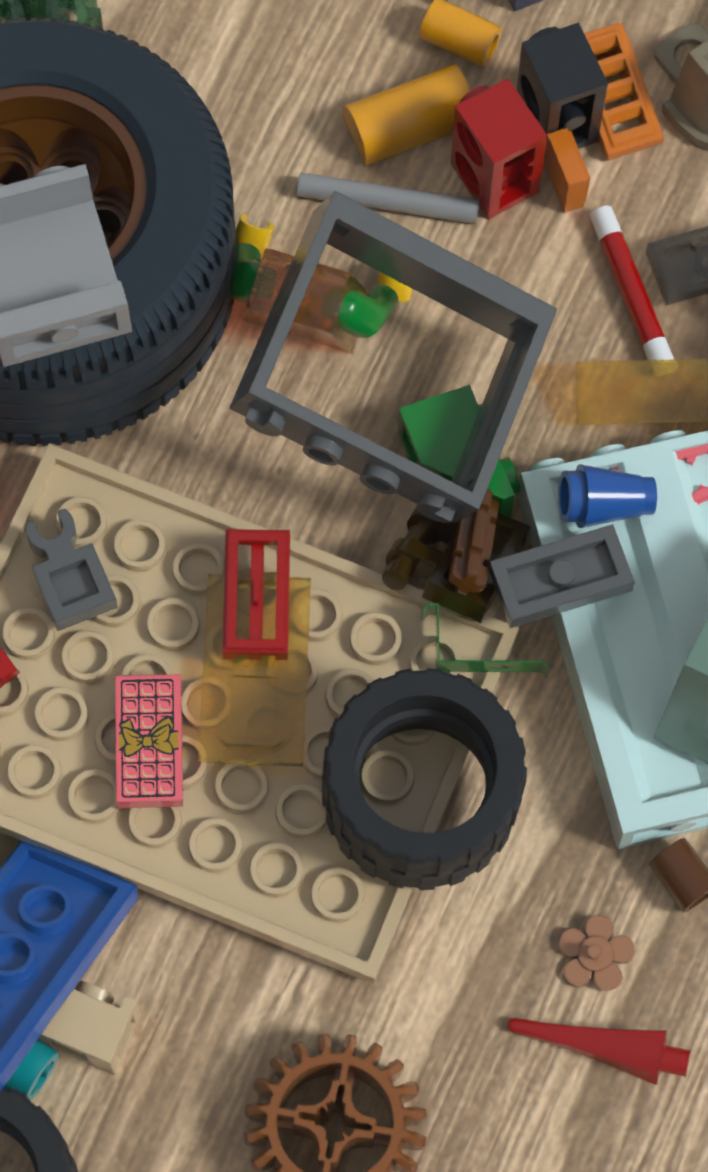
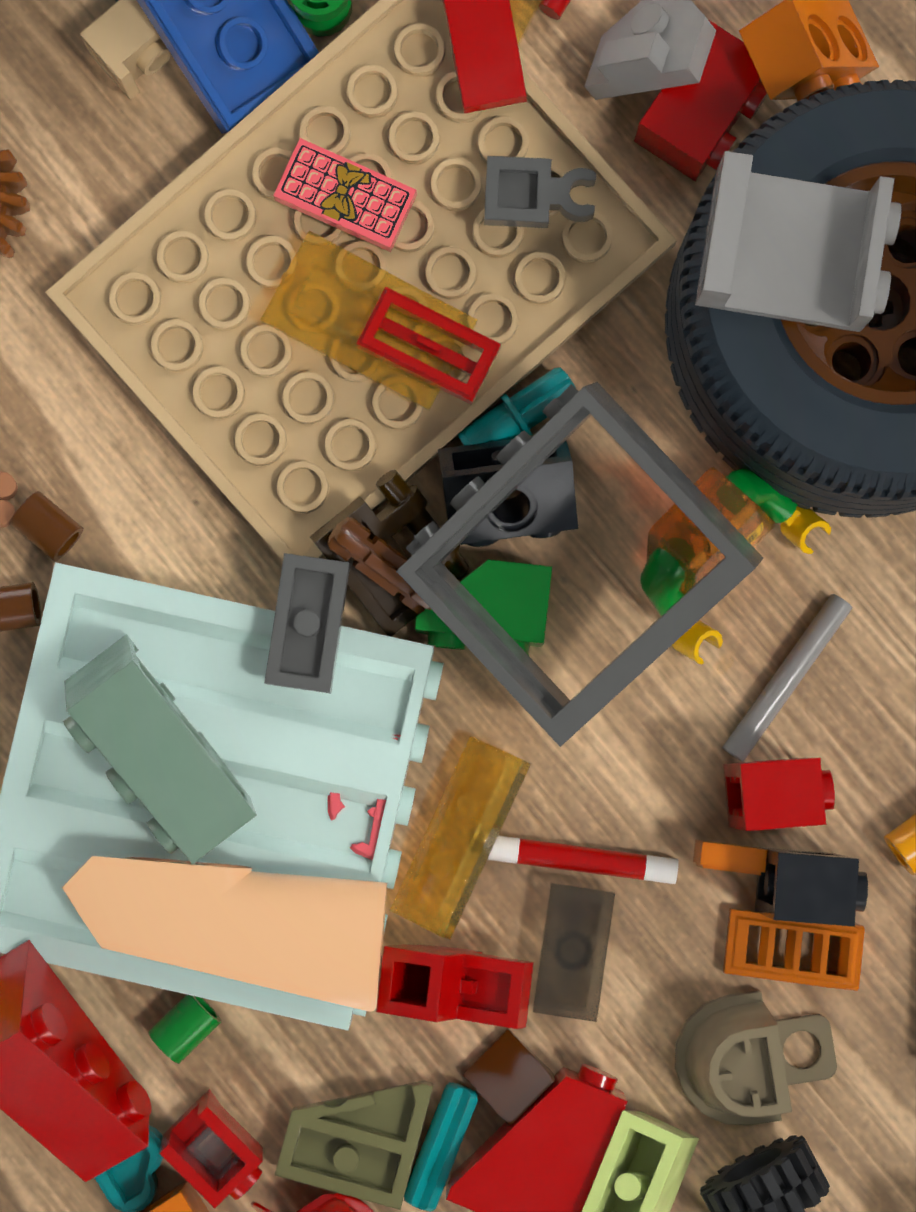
camera: 115 degrees right, 15 degrees up
black tyre [322,668,527,890] -> none
light orange brick [342,64,470,166] -> none
green piece [420,603,550,677] -> none
blue cone [558,464,657,529] -> none
none -> reddish brown hinge [10,491,84,561]
none -> black brick [438,436,578,547]
none -> teal axle [458,367,576,445]

